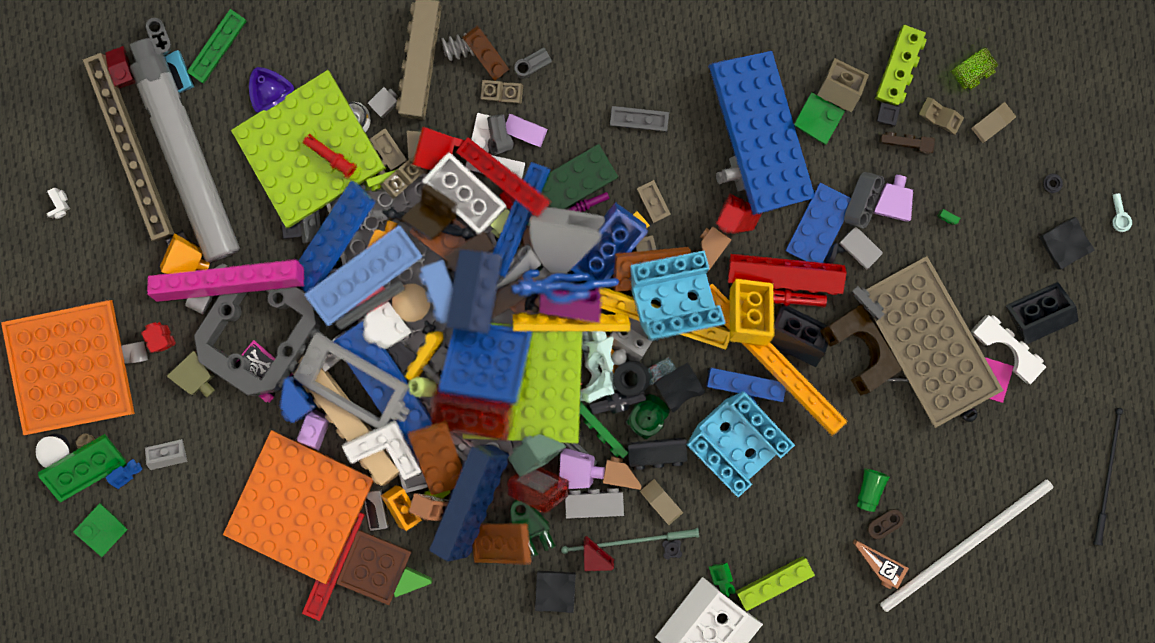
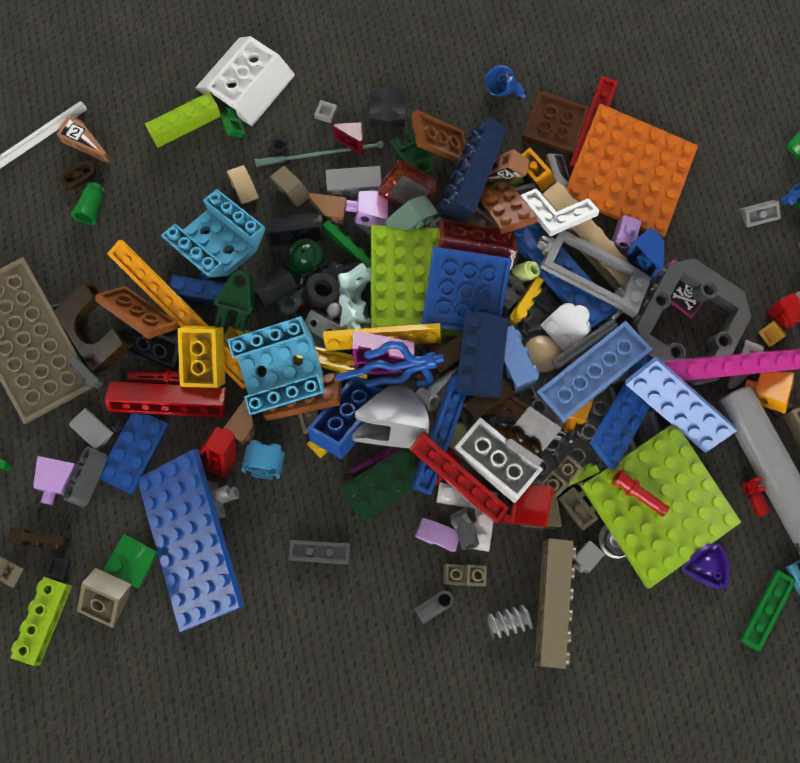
camera: 175 degrees right, 15 degrees down
olive torso [167,351,215,398] -> none
bright green slope [394,567,432,597] -> none
reddish brown plate [462,26,510,81] -> none
dark tan plate [637,180,671,223] -> none
none -> dark orange plate [95,286,178,339]
none -> dark green piece [214,271,255,332]
none -> tan slope [226,165,259,205]
none -> dark azure brick [241,440,285,480]
none -> light grey plate [314,100,337,124]
none -> blue hair [484,65,526,98]
none -> plate [625,357,737,453]
none -> red bar [742,476,771,517]
none -> yellow plate [758,321,787,347]

